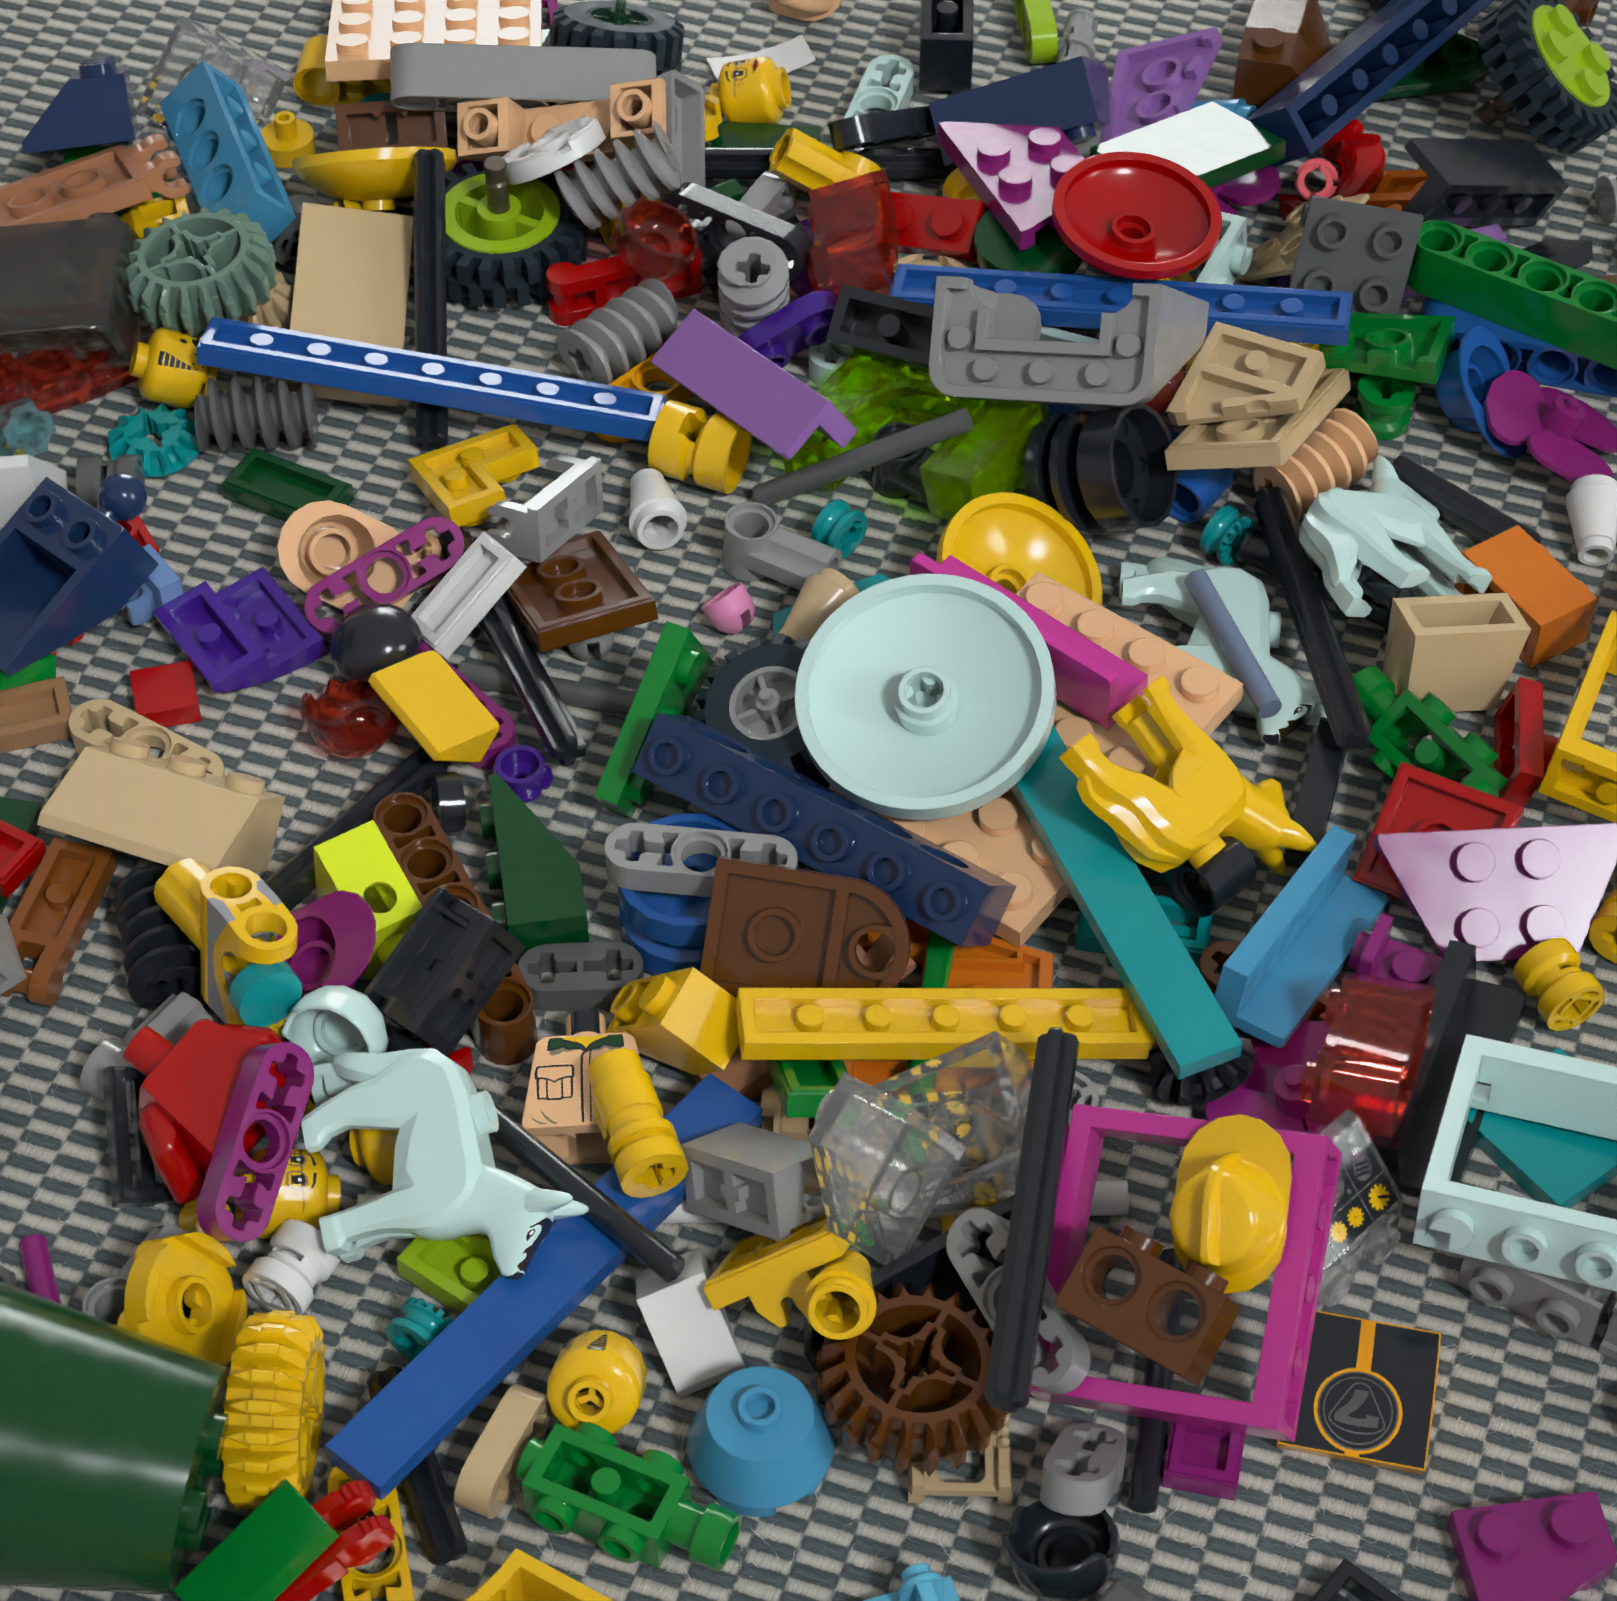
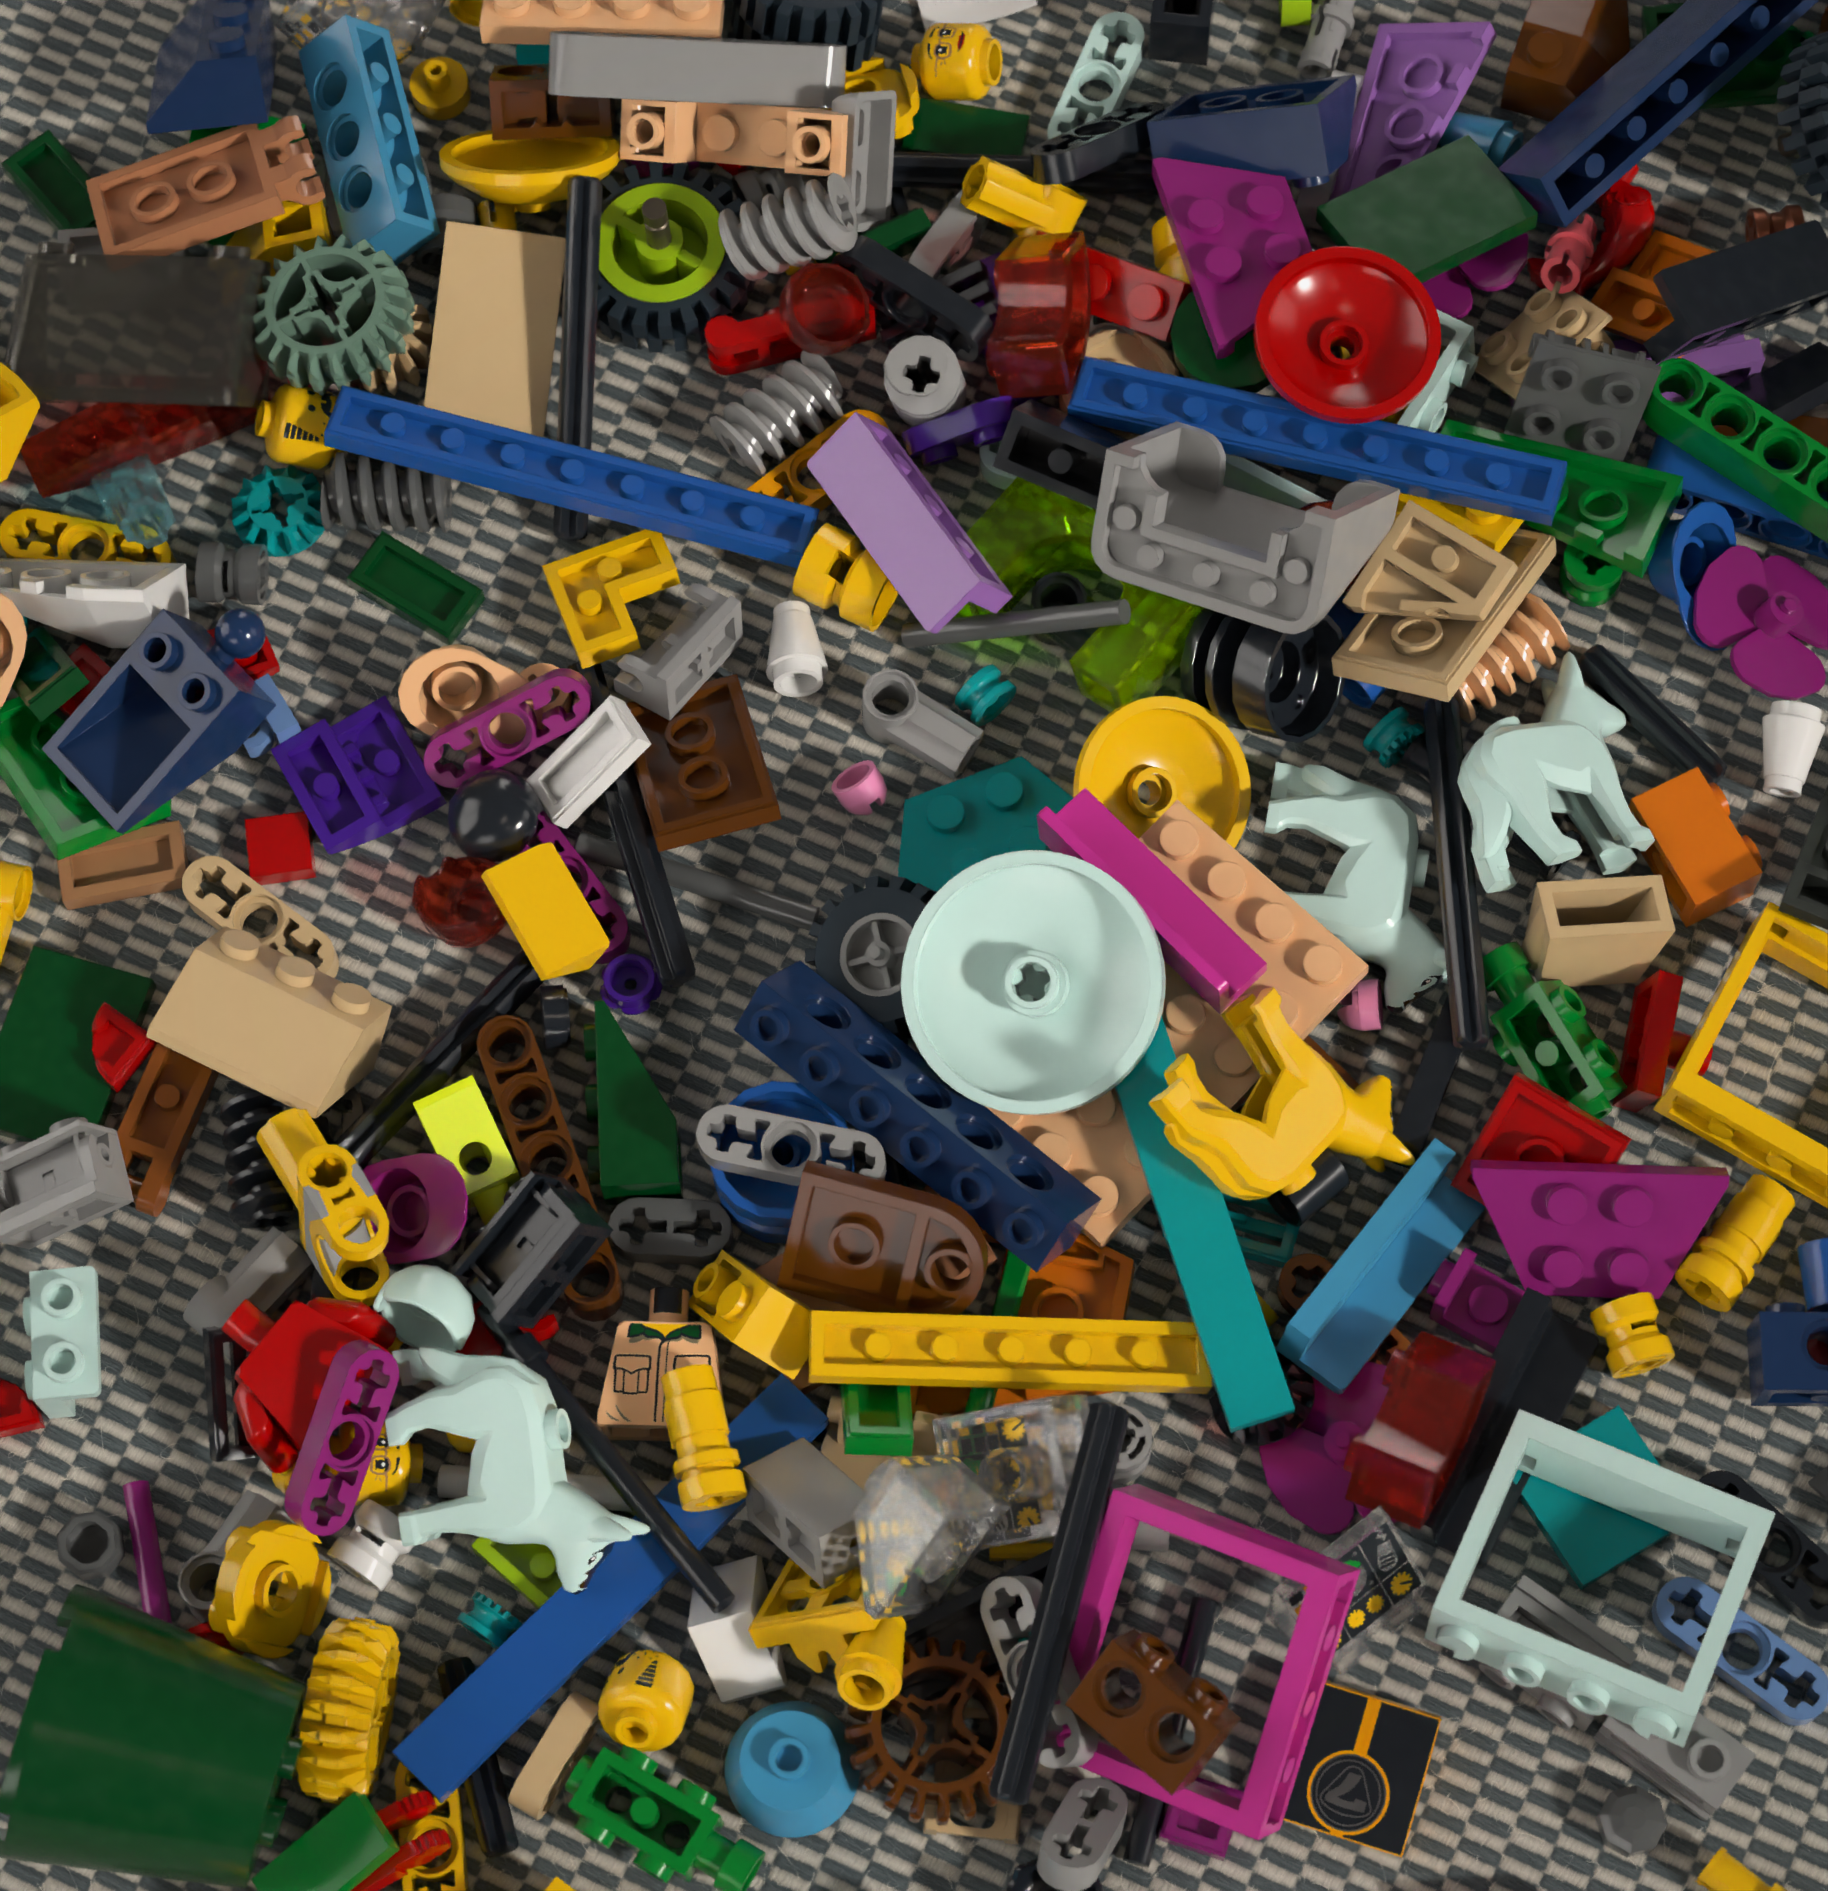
camera: 10 degrees right, 20 degrees up
teal tile [229,961,302,1027] -> none
white tile [503,116,606,185] -> none
green wing [594,621,714,819] -> none
tan cone [776,568,859,645] -> none
yellow piece [1169,1114,1292,1294] -> none
sand blue bar [1184,570,1282,718] -> none
none -> bright pink hinge [1337,979,1383,1031]

